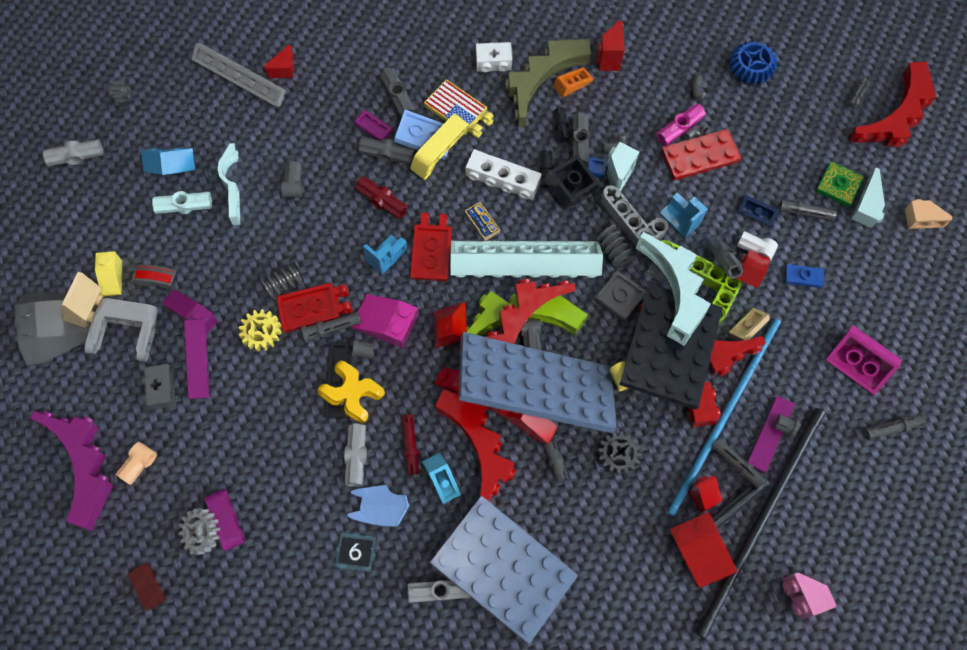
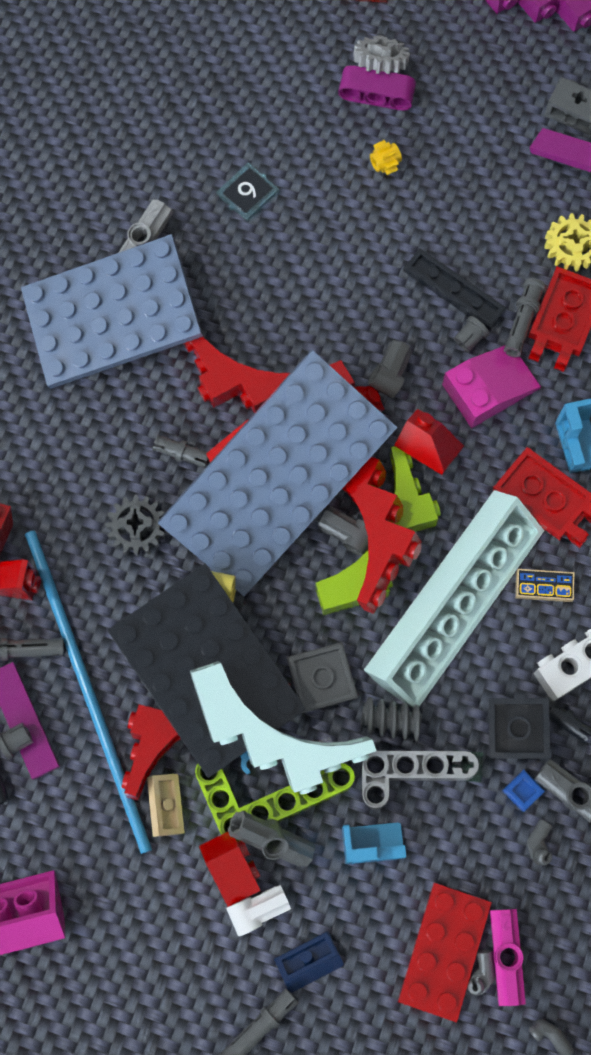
camera: 130 degrees right, 5 degrees up
light nougat piece [115,442,157,485] -> none
yellow piece [317,361,385,423] -> none
light grey piece [344,424,367,487] -> none
light blue shield [347,485,409,527] -> none
dark red pin [401,414,420,476] -> none
medium azure slope [422,453,461,504] -> none
light aqua slope [606,142,639,191] -> none
red brick [687,382,721,428] -> none
blue plate [785,264,824,288] -> none
none -> dark grey piece [368,340,412,398]
none -> yellow gear [370,140,402,175]

